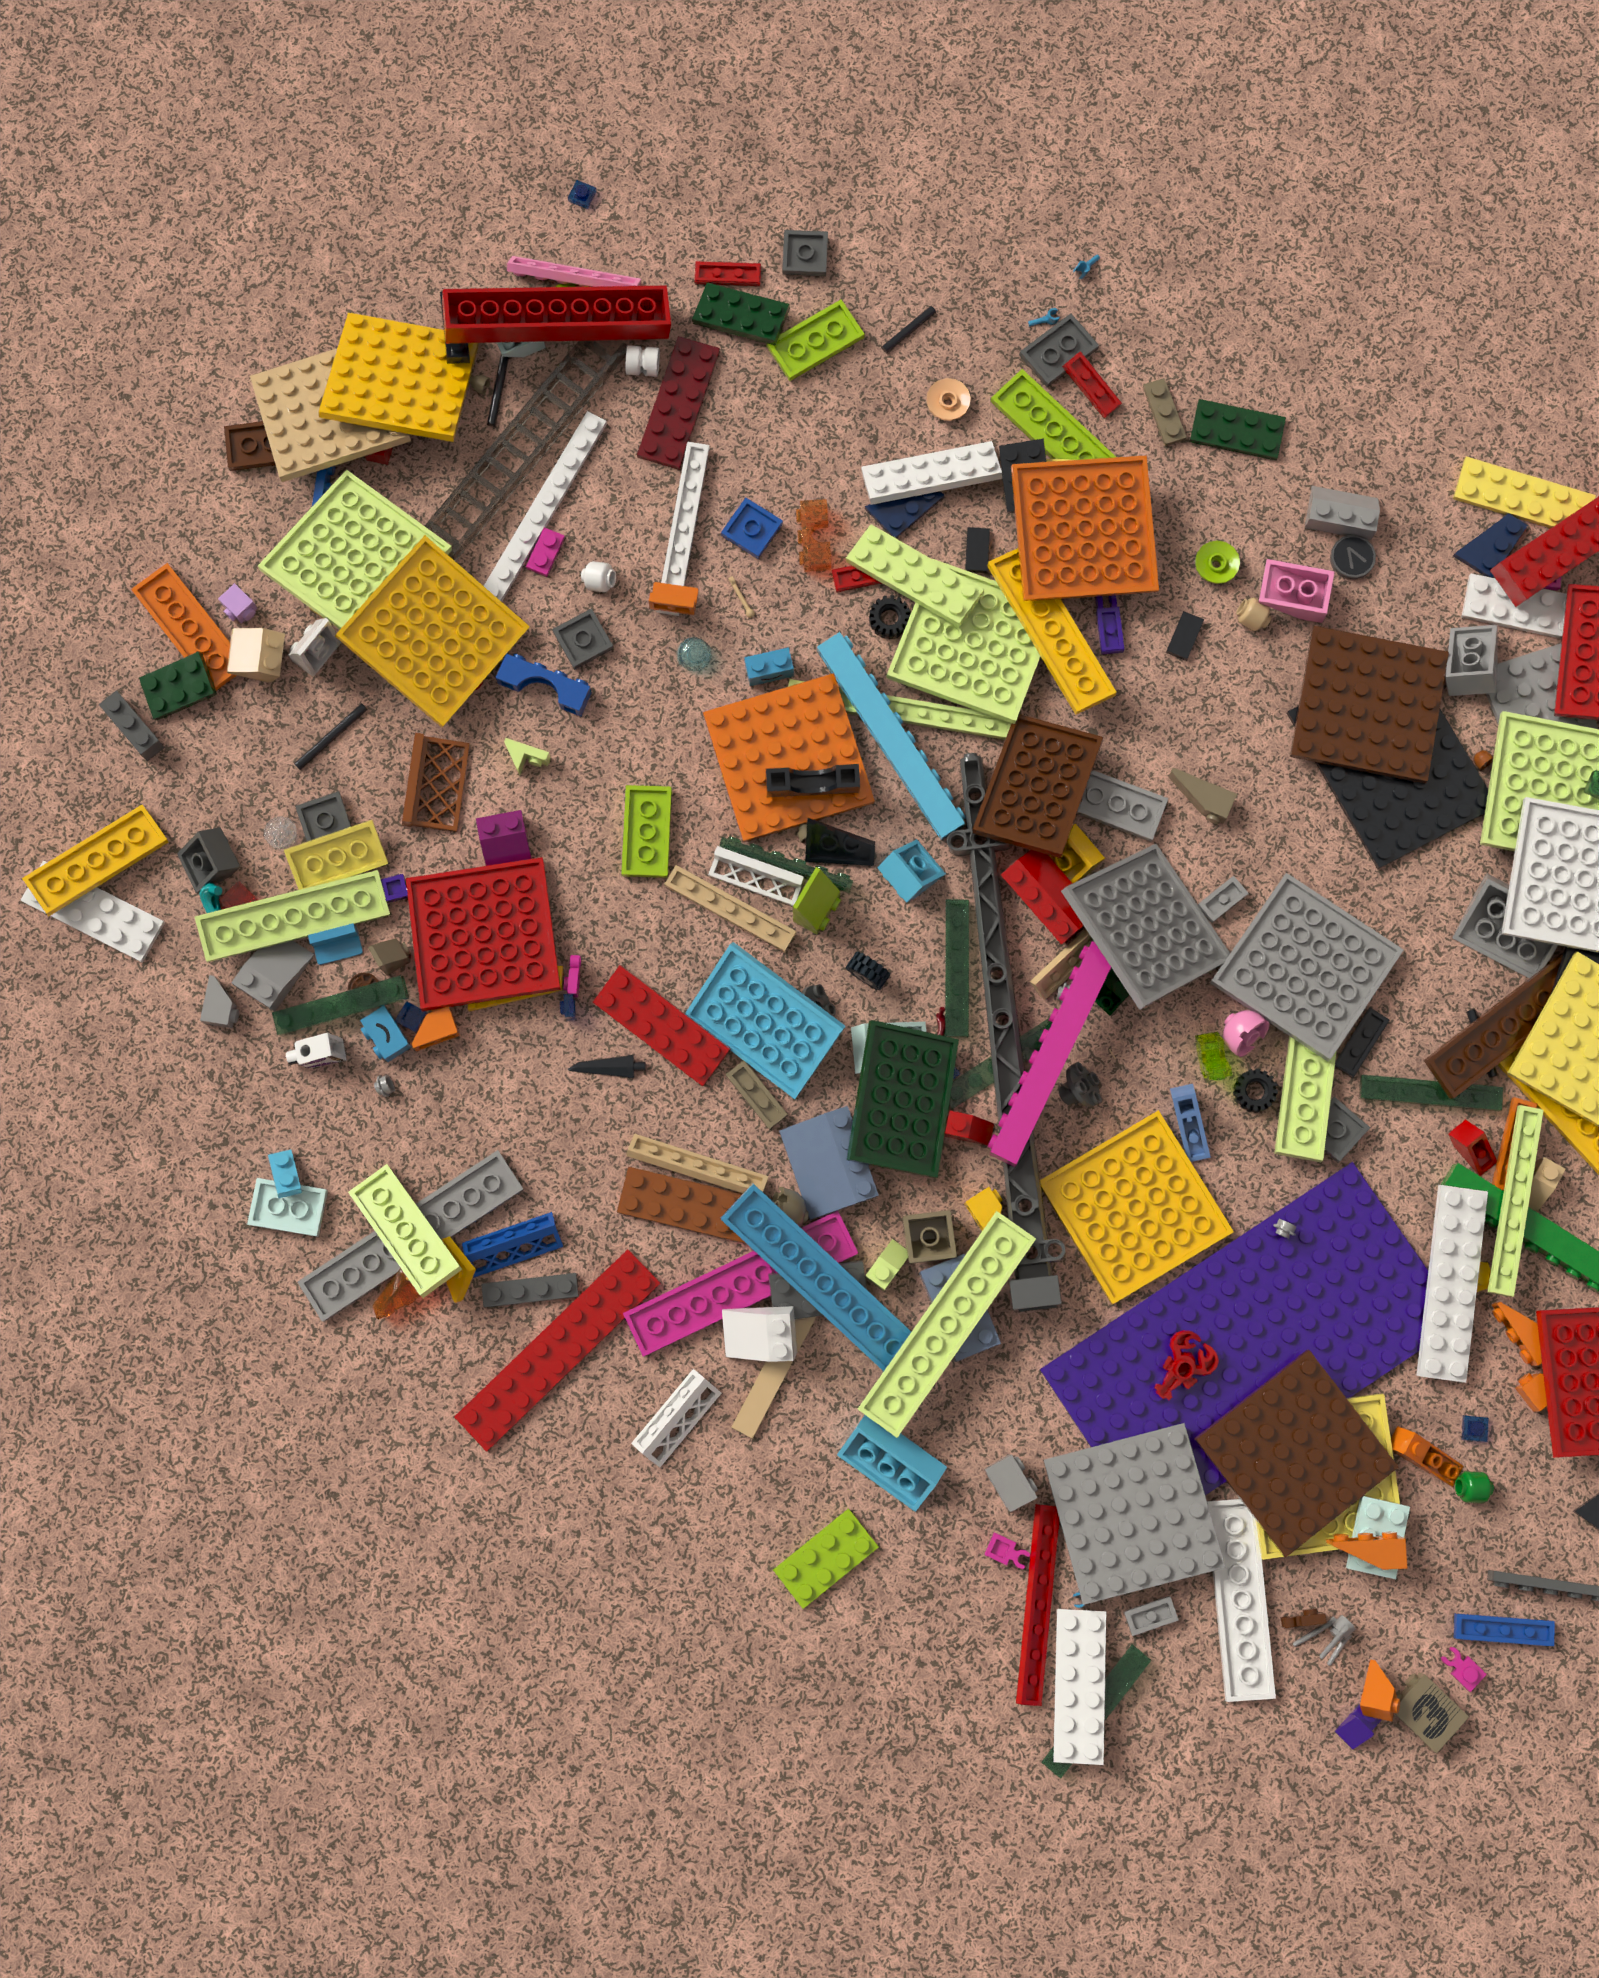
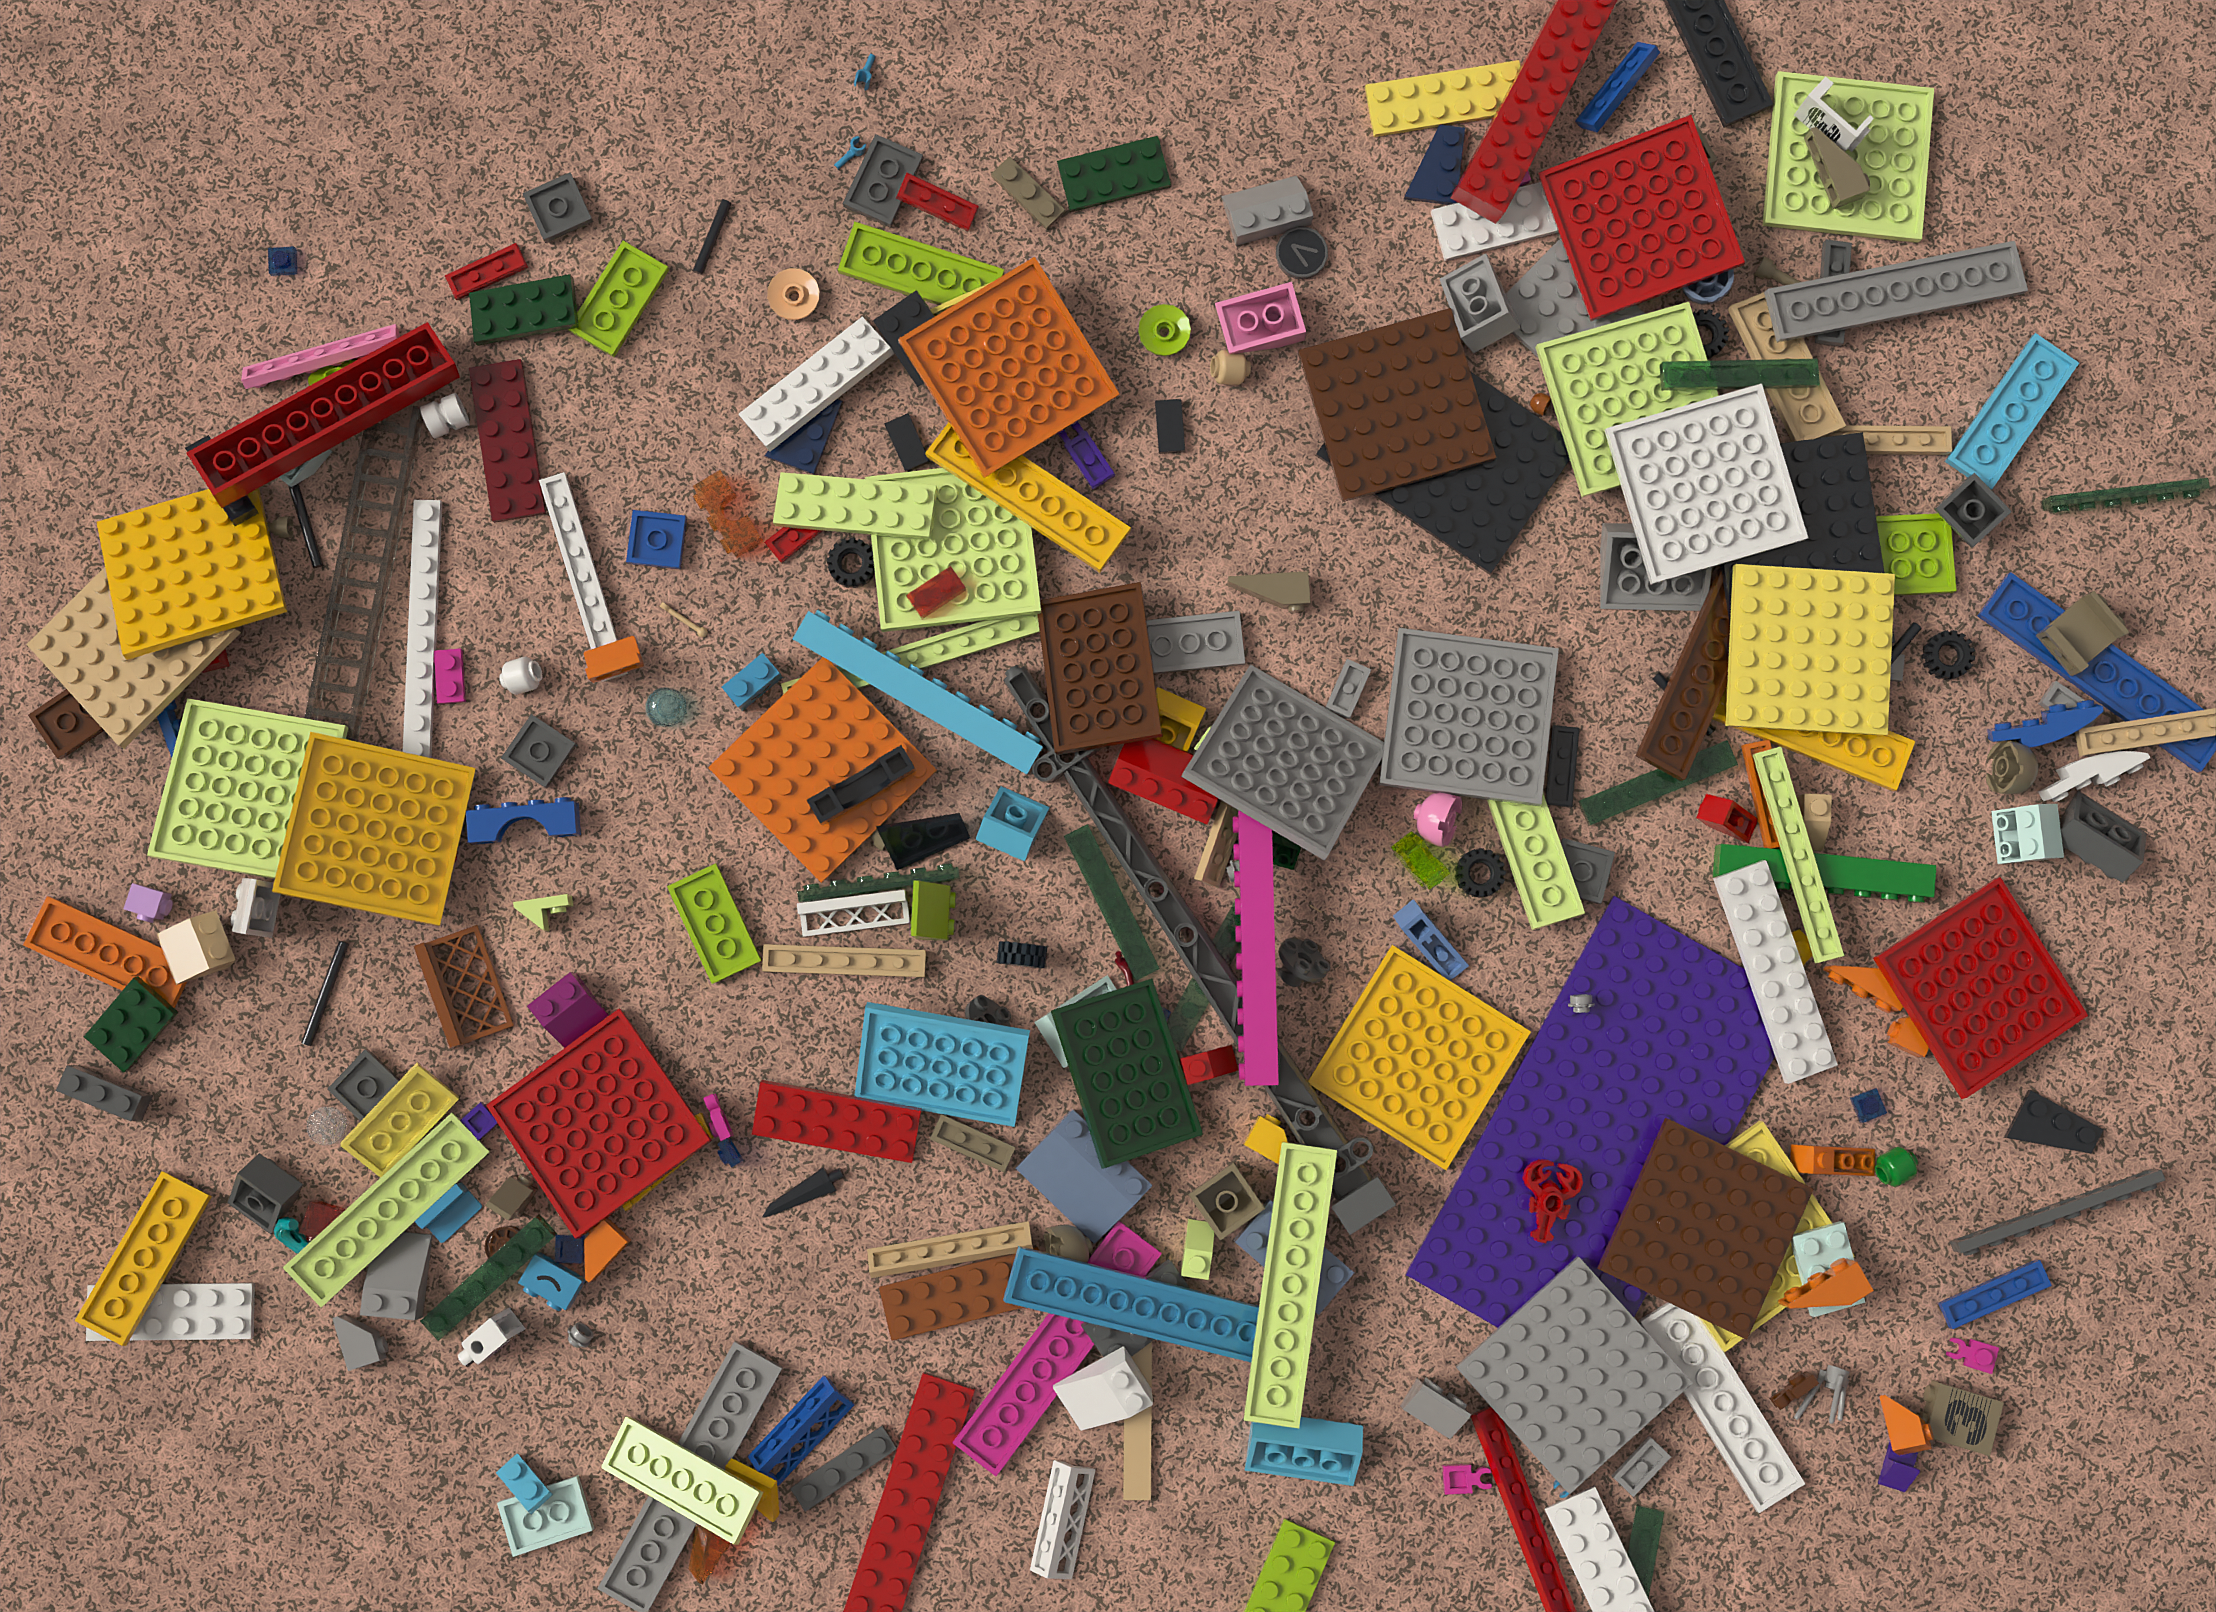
camera: 30 degrees left, 5 degrees up
none -> clear red plate [906,566,966,619]

